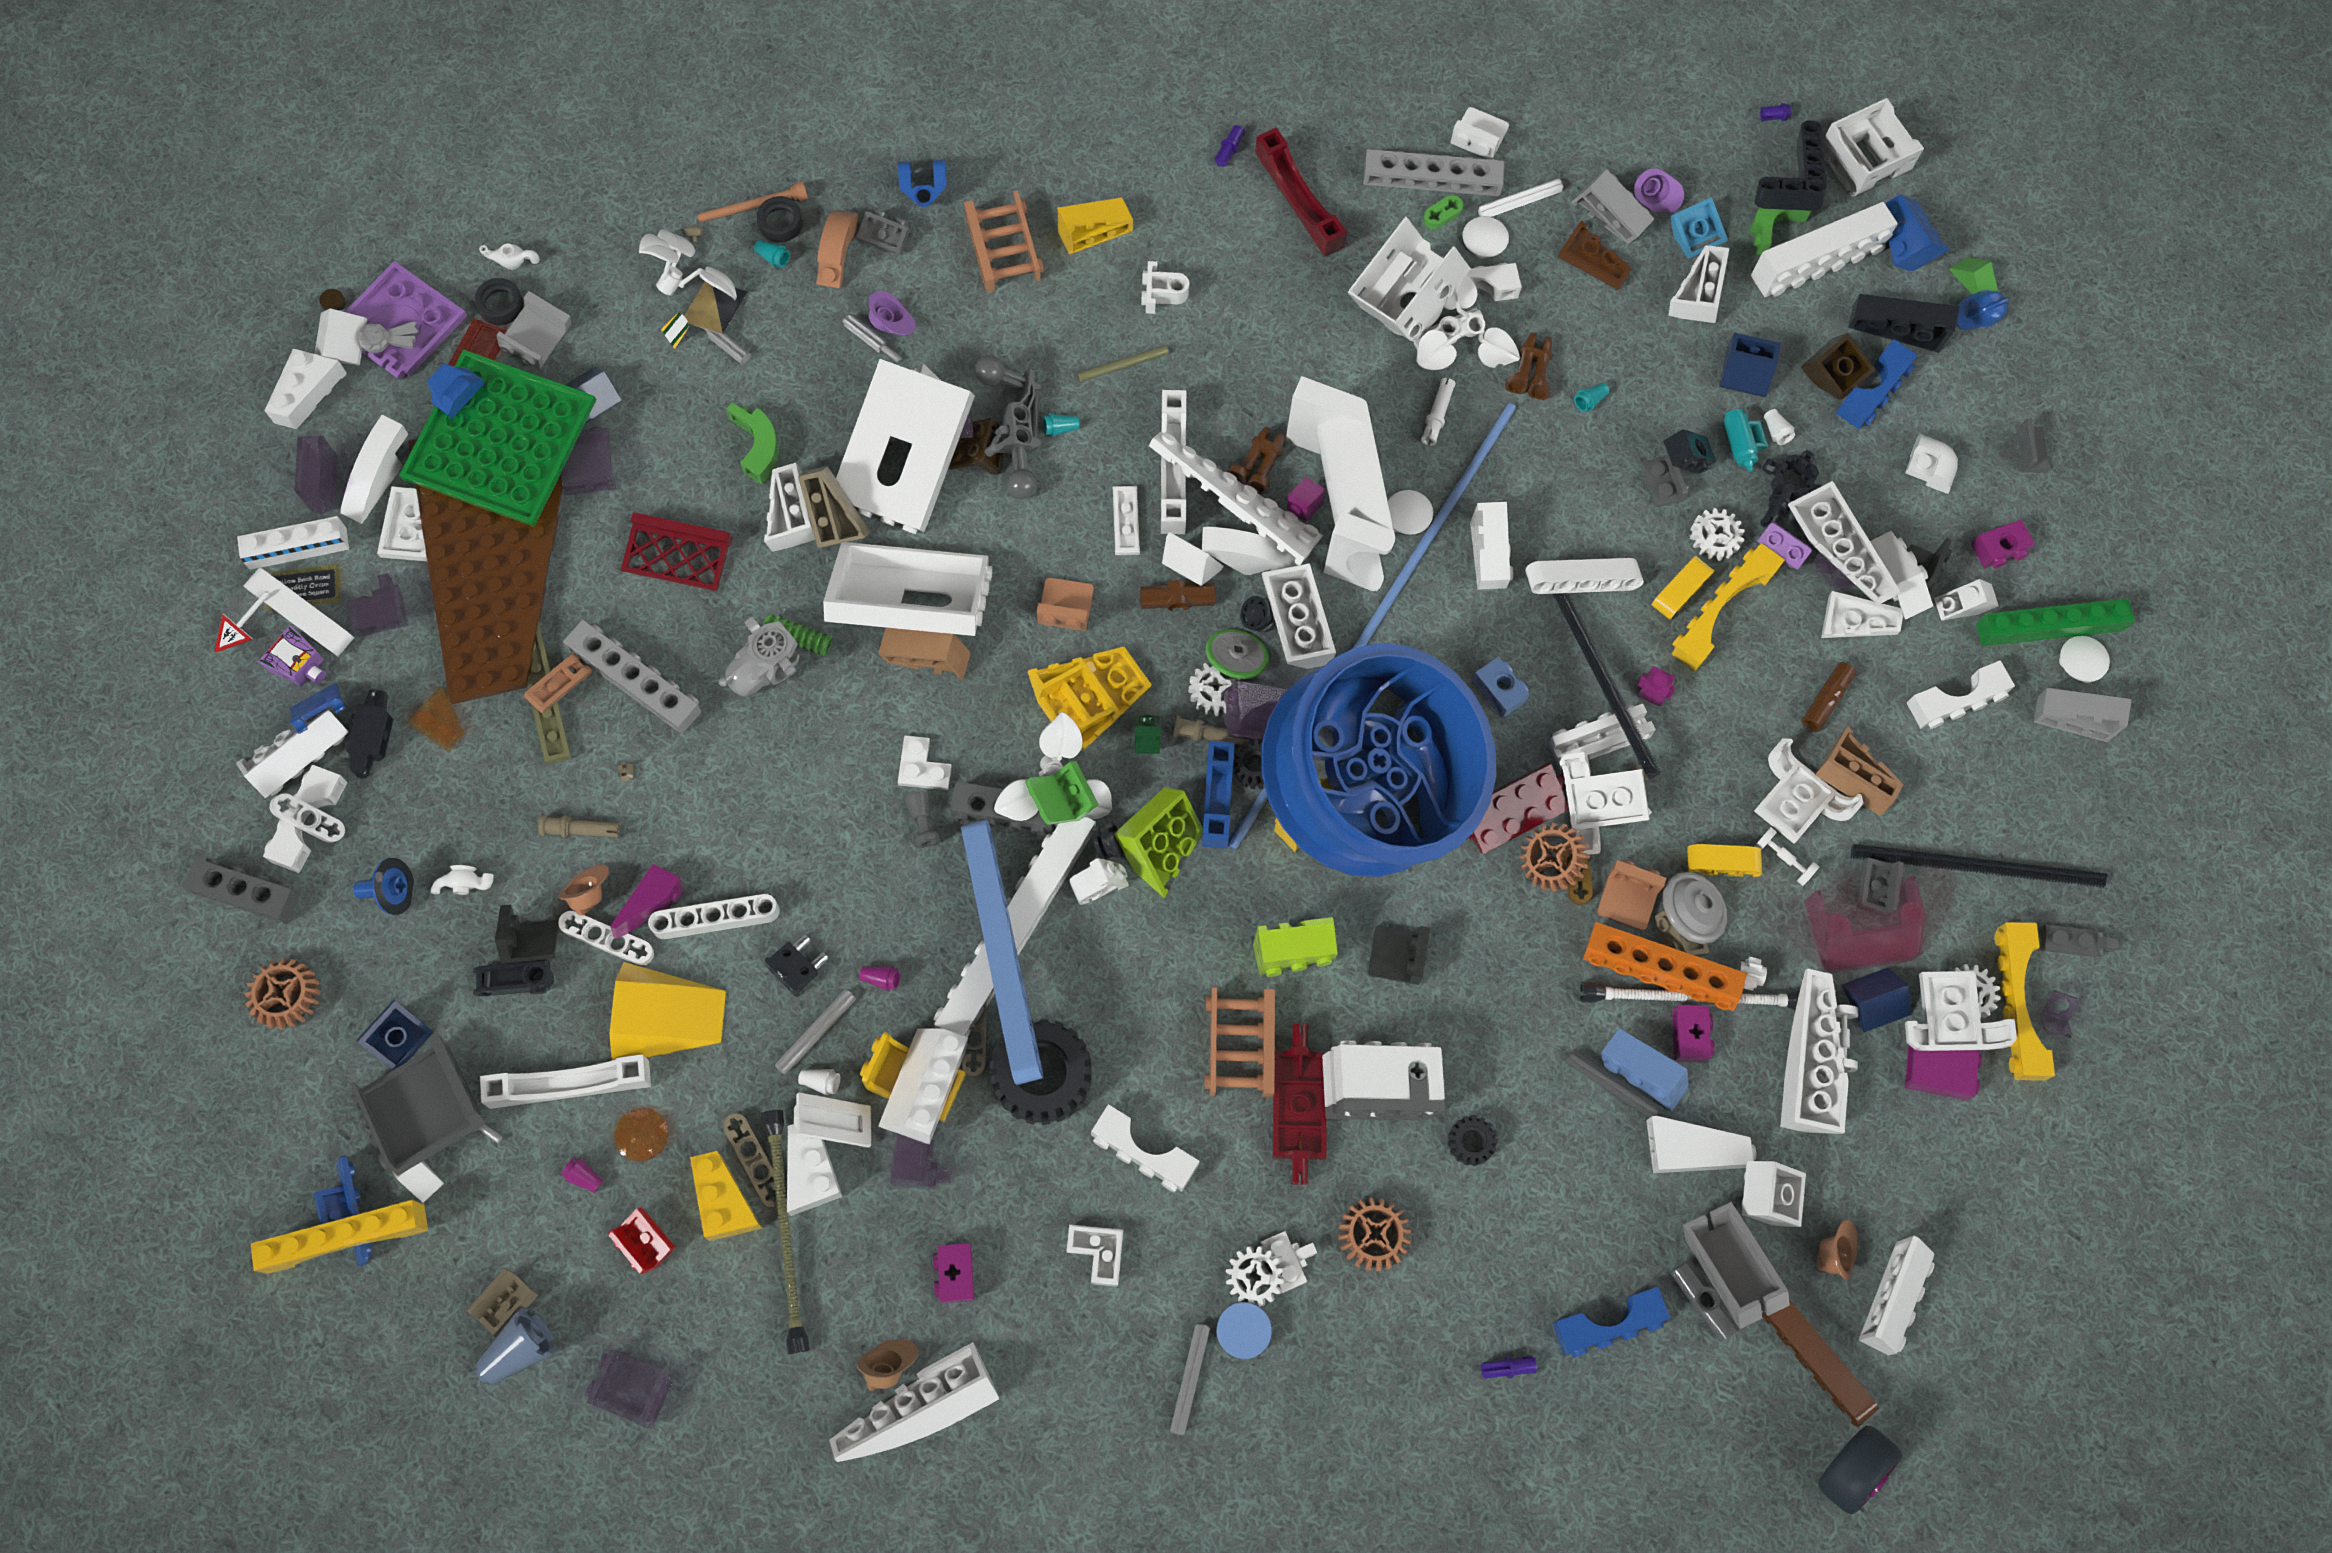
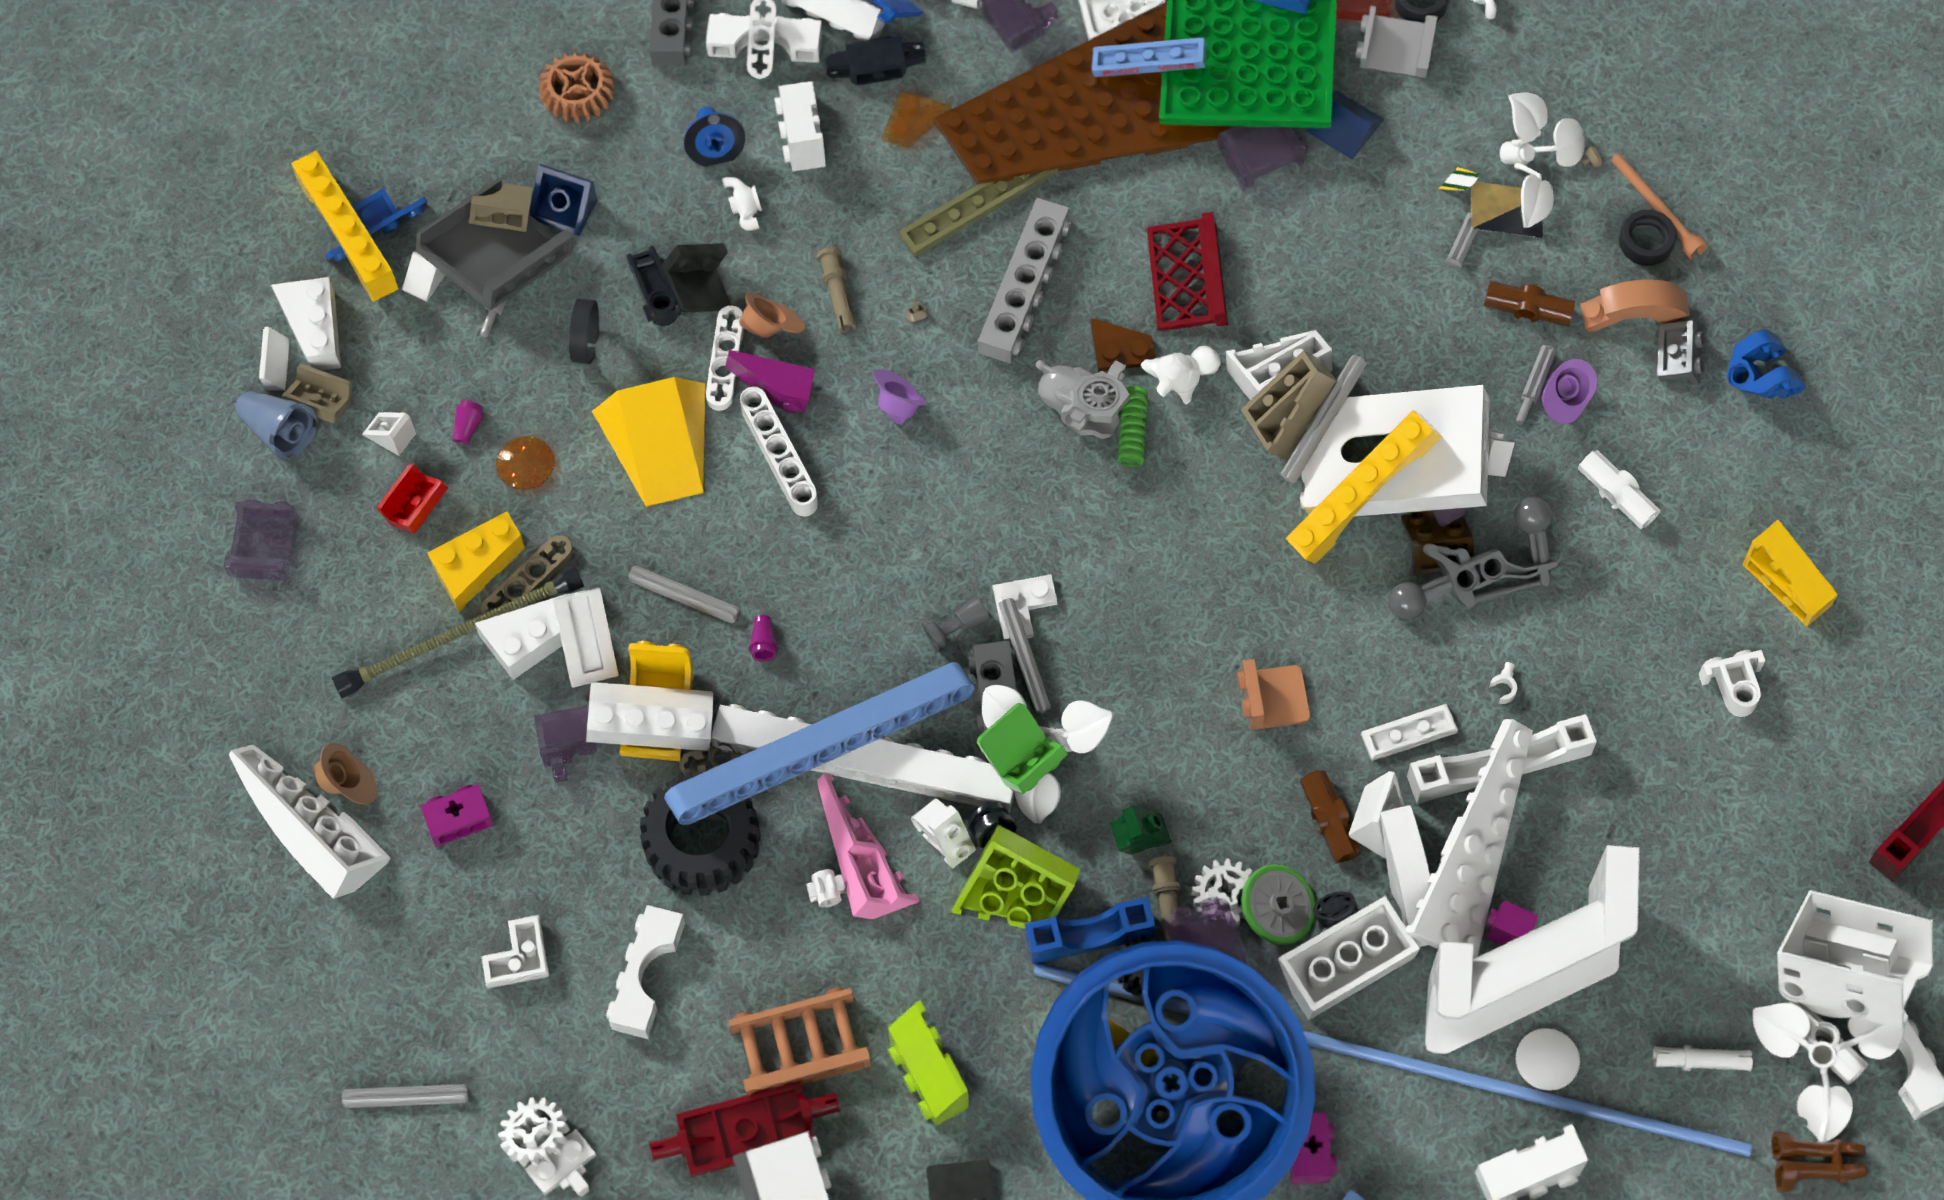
camera: 80 degrees right, 5 degrees down
white arch [480,1055,651,1109] -> none
nougat plate [524,653,593,714] -> none
bright green arch [726,402,779,485] -> none
teal cone [754,240,790,268] -> none
black piece [765,935,828,997] -> none
white cone [798,1069,840,1096] -> none
white panel [823,542,992,636] -> none
medium nougat wedge [878,627,971,679] -> none
nougat fence [964,191,1044,292] -> none
yellow wedge [1028,647,1152,751] -> none
teal cone [1043,413,1079,437] -> none
olive bar [1077,345,1169,382] -> none
medium blue piece [1217,1302,1272,1359] -> none
reddish brown piece [1227,426,1285,495] -> none
none -> white slope [259,327,289,391]
none -> white wedge [271,277,341,370]
none -> white slope [362,412,416,456]
none -> dark tan arch [469,183,532,232]
none -> black tyre [569,299,599,364]
none -> white wedge [775,81,826,171]
none -> white gear [806,869,846,907]
none -> bright pink wedge [817,773,920,919]
none -> medium lavender piece [873,369,927,425]
none -> light grey axle [999,598,1051,713]
none -> reddish brown wing [1090,319,1155,372]
none -> medium blue plate [1092,38,1206,77]
none -> white animal [1141,346,1221,404]
none -> light grey axle [1281,355,1366,483]
none -> yellow arch [1285,410,1443,564]
none -> reddish brown piece [1484,281,1575,327]
none -> white piece [1489,662,1517,704]
none -> white piece [1578,450,1661,529]

